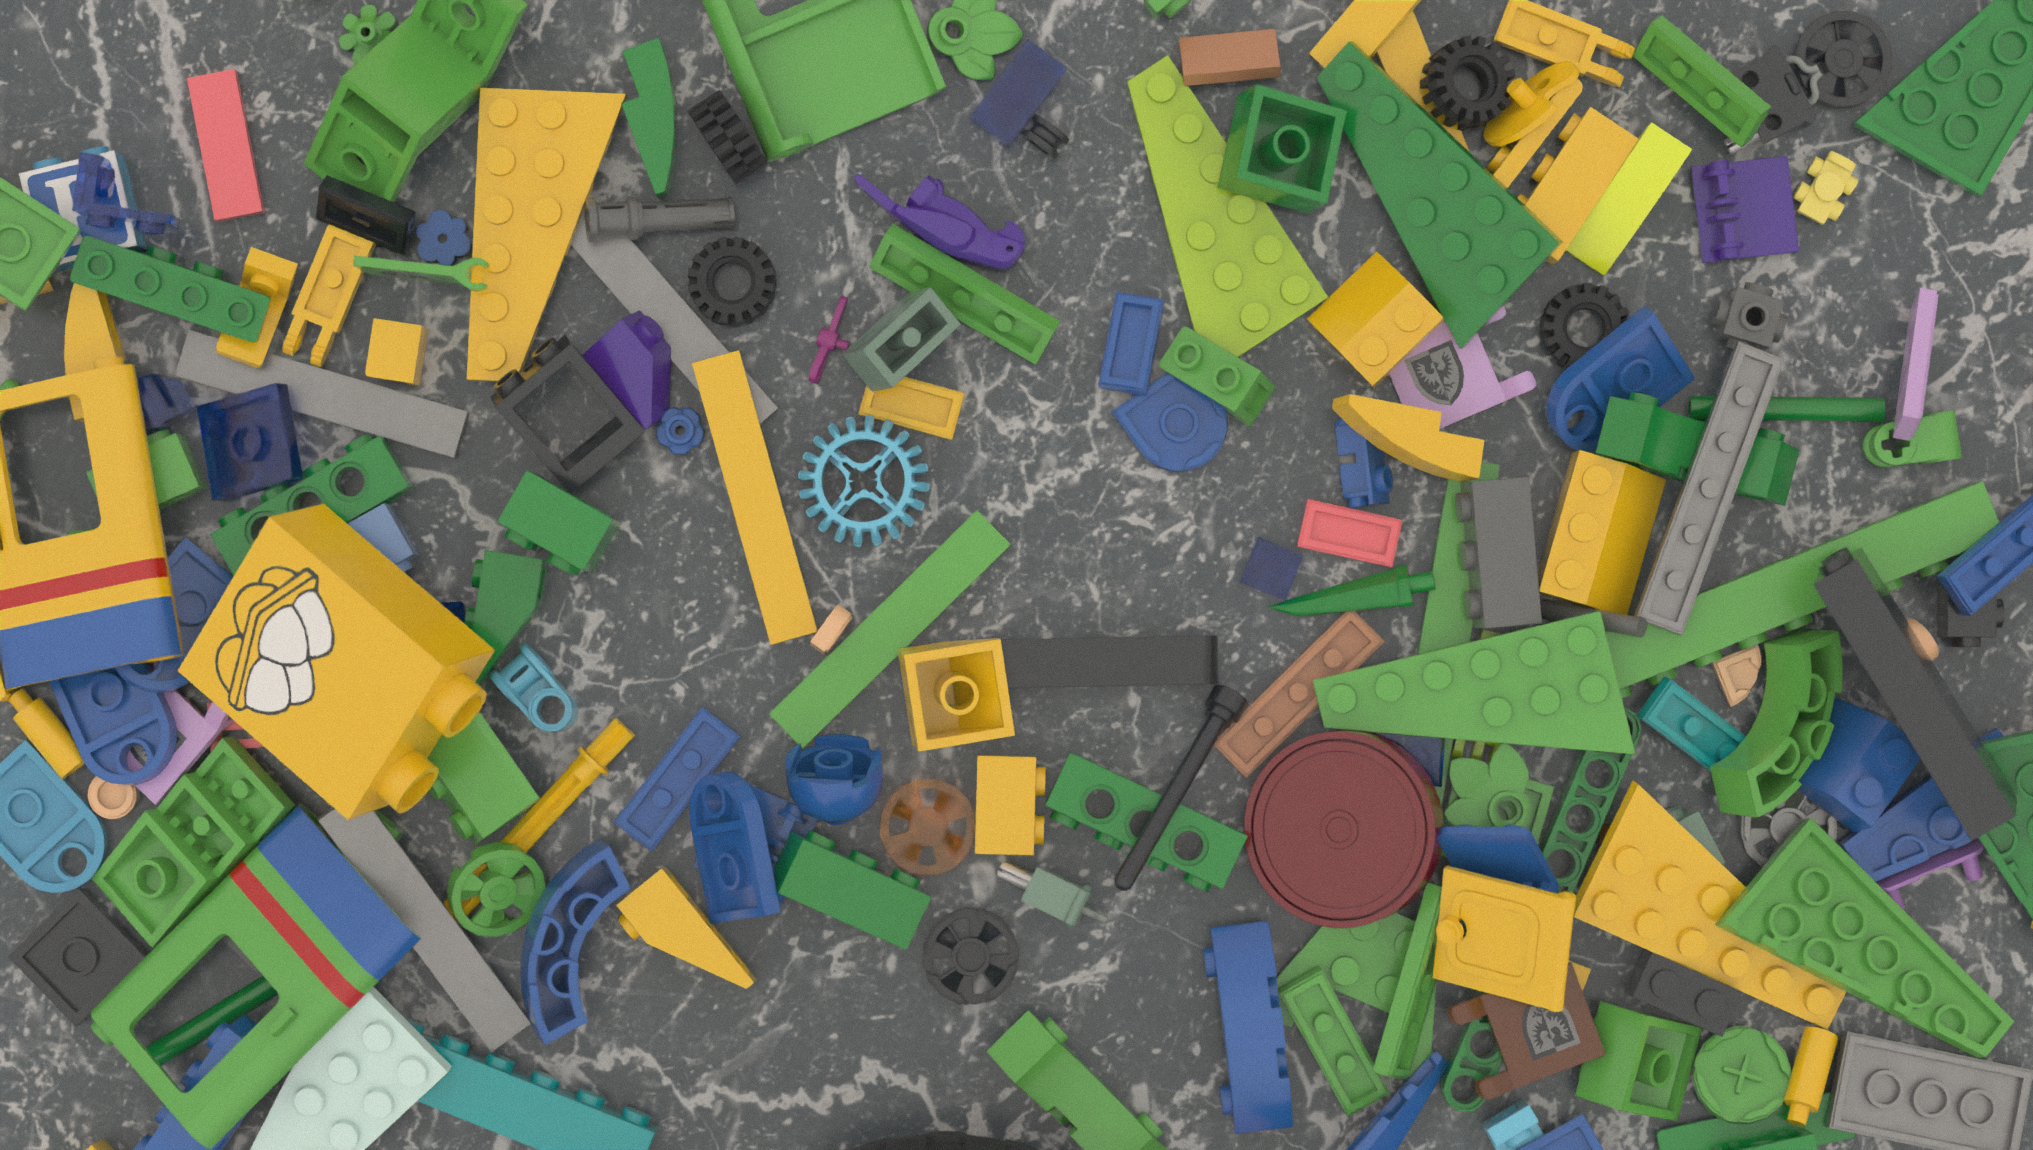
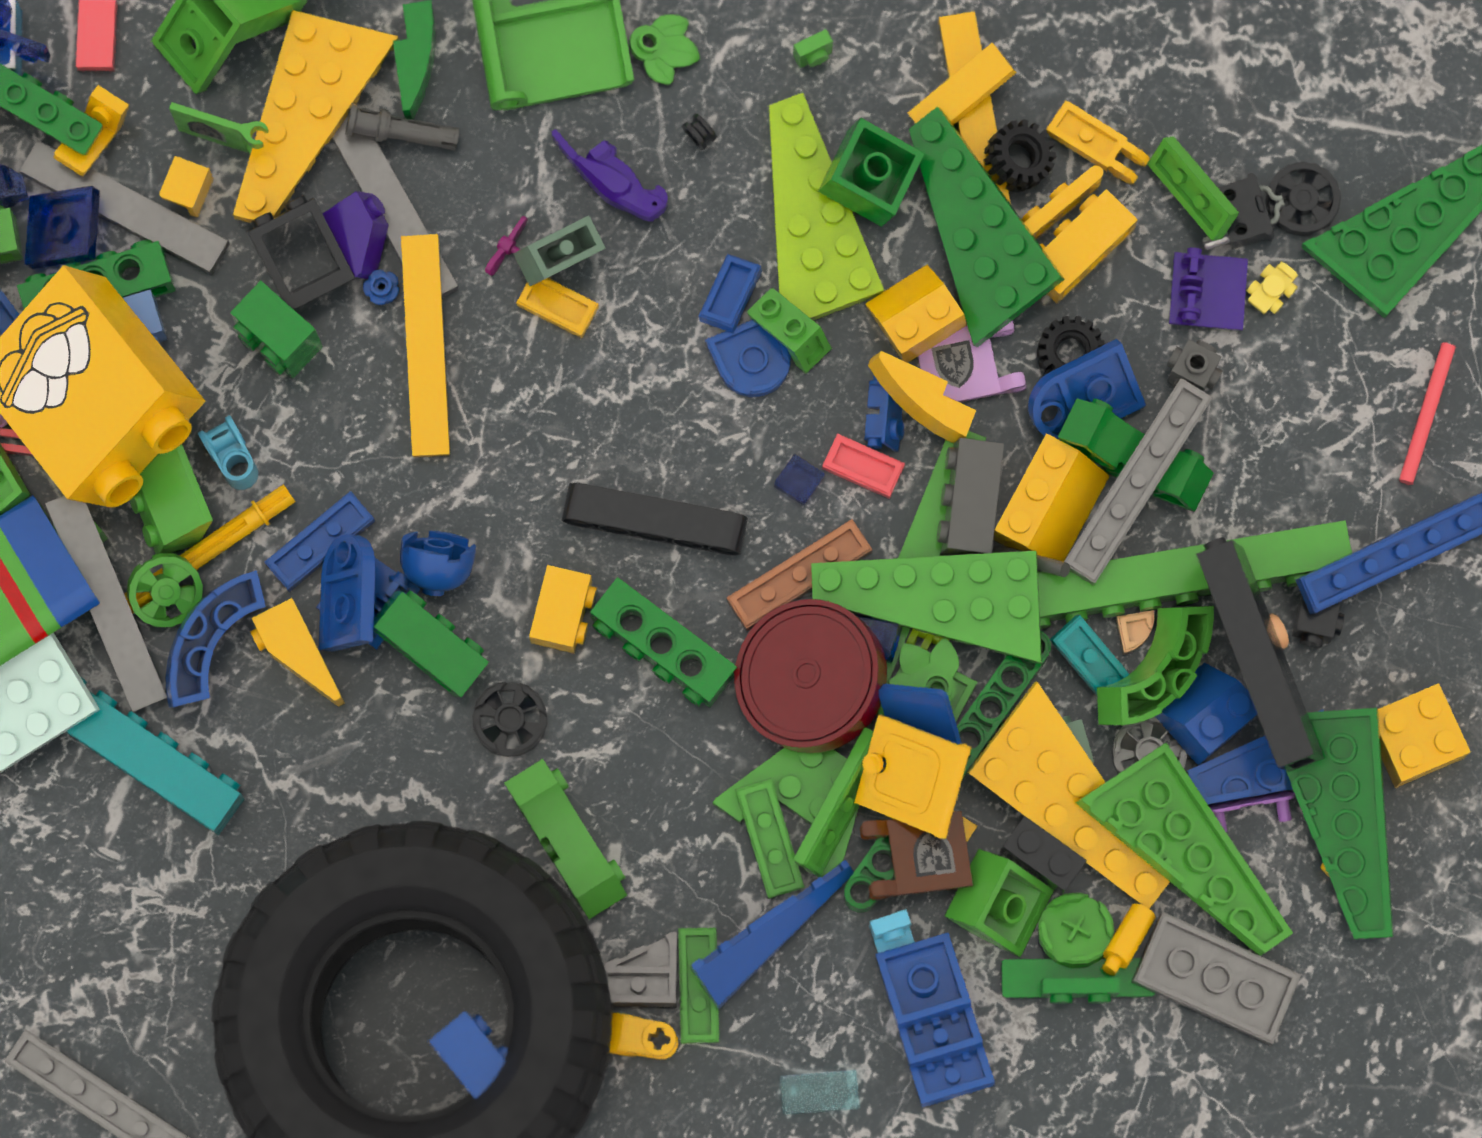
camera: 15 degrees right, 10 degrees down
yellow hinge [282,224,376,368] -> none
black tile [316,175,416,255] -> none
blue plant [416,210,471,266] -> none
green slope [464,550,548,687] -> none
black tyre [687,89,768,185] -> none
black tyre [687,236,777,327] -> none
bright green tile [769,510,1011,749] -> none
medium azure gear [798,416,930,547] -> none
light nougat tile [810,604,853,655] -> none
bright green plate [869,223,1061,365] -> none
clear orange piece [880,779,976,875] -> none
yellow slope [897,638,1015,752] -> none
clear blue plate [970,39,1067,148] -> none
sand green piece [997,862,1108,928] -> none
black piece [1114,685,1248,891] -> none
nougat tile [1179,29,1281,86] -> none
blue brick [1203,921,1293,1134] -> none
green bar [1268,565,1436,617] -> none
yellow piece [1483,61,1580,147] -> none
neon yellow slope [1565,122,1692,276] -> none
green piece [1687,396,1886,422] -> none
bright green piece [1862,410,1962,467] -> none
lavender tile [1892,288,1939,441] -> none

